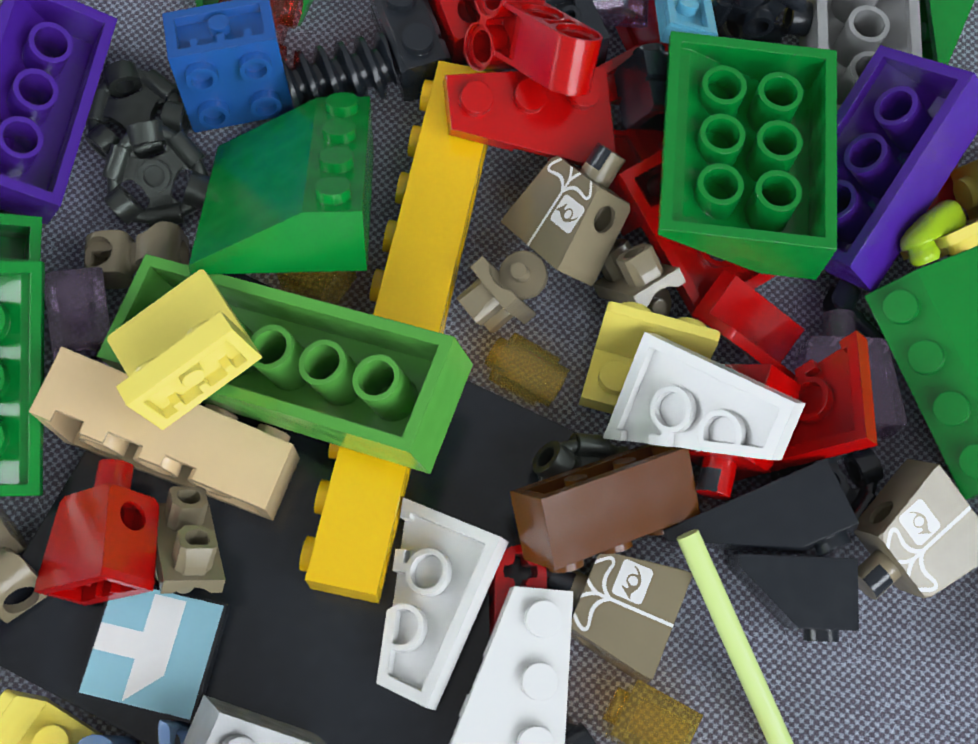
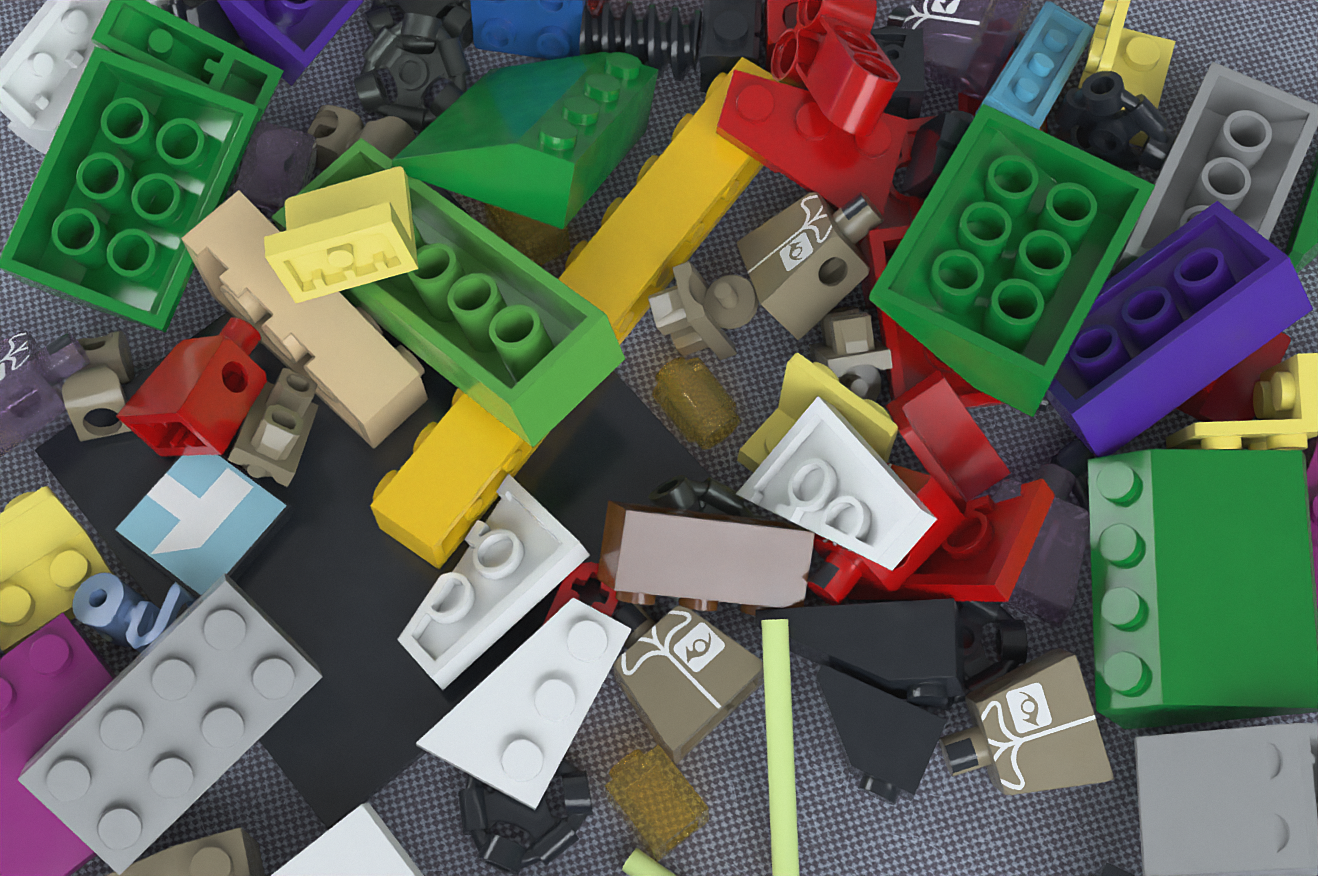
camera: 30 degrees right, 5 degrees down
lime arm [900,199,967,267] -> none

